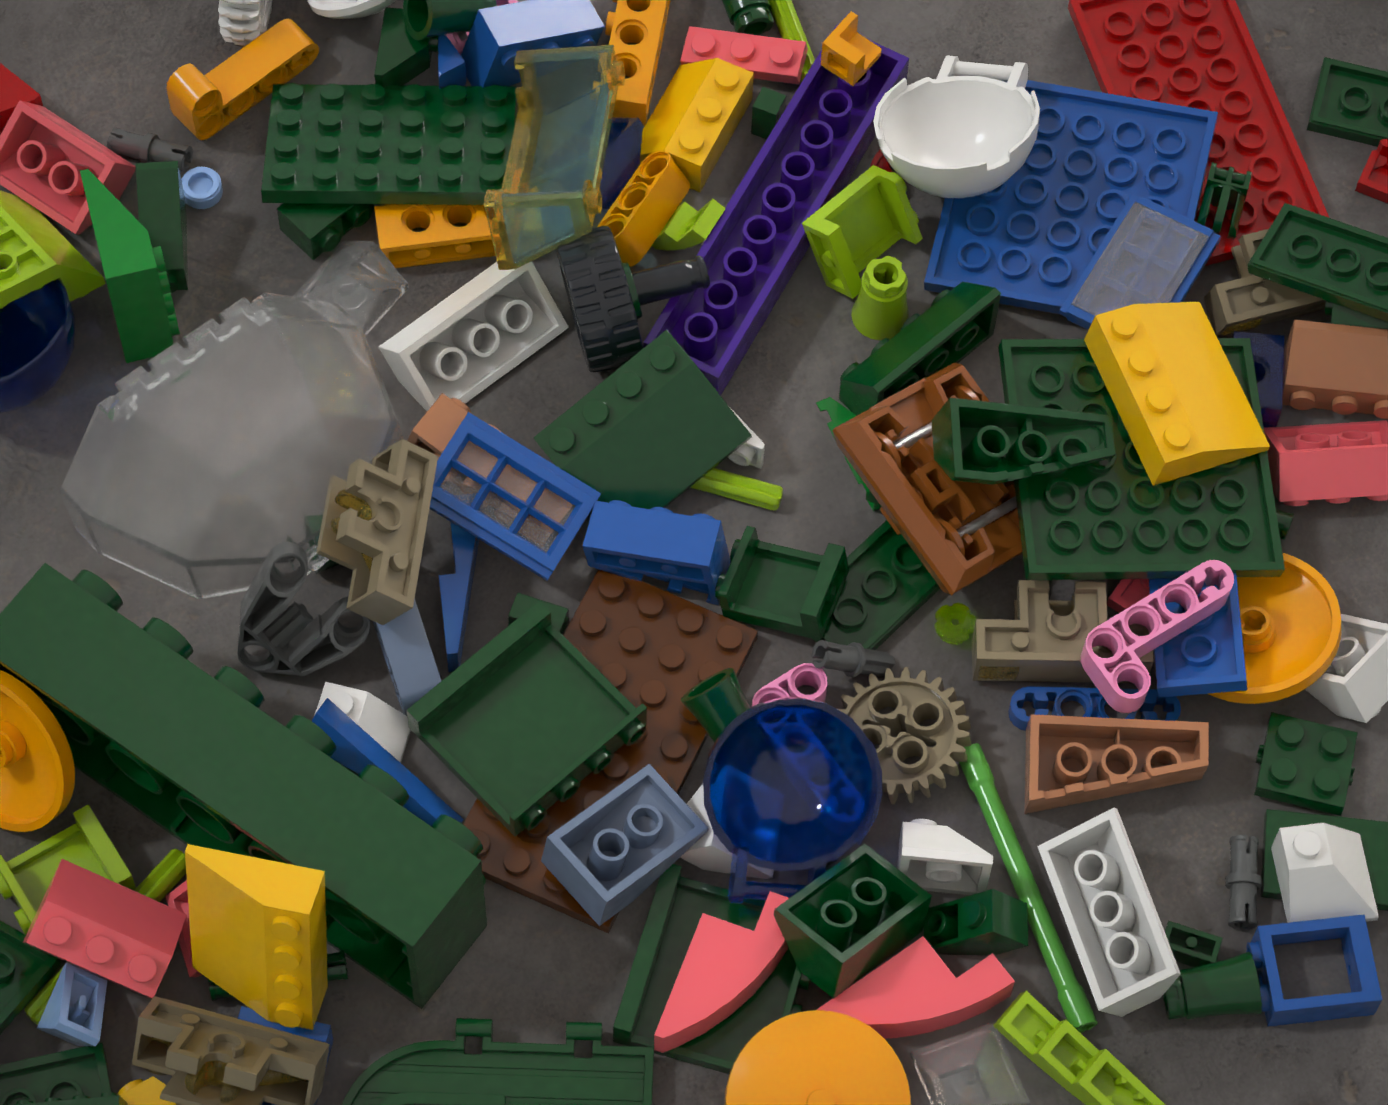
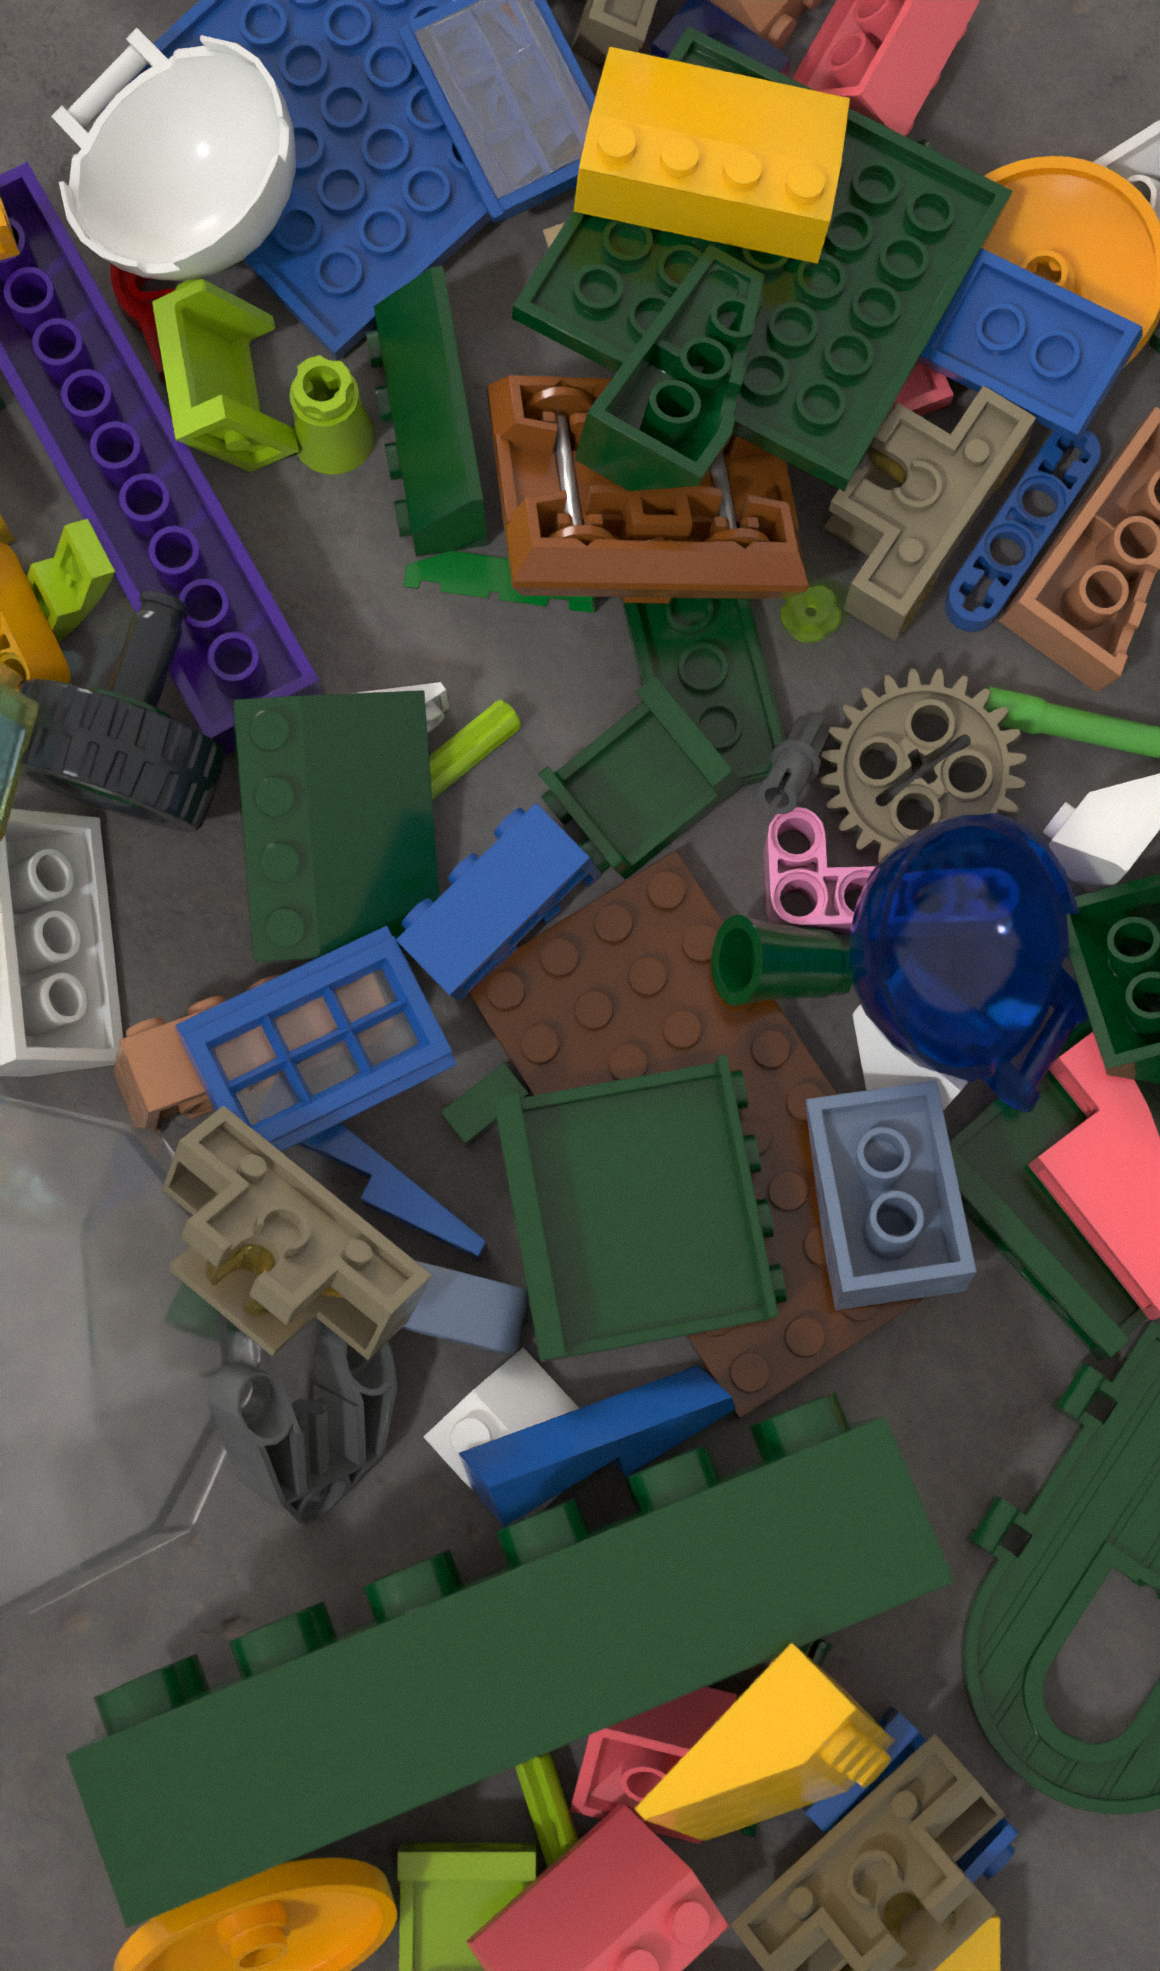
camera: 55 degrees left, 15 degrees up
bright pink beam [1081,560,1234,713] -> none

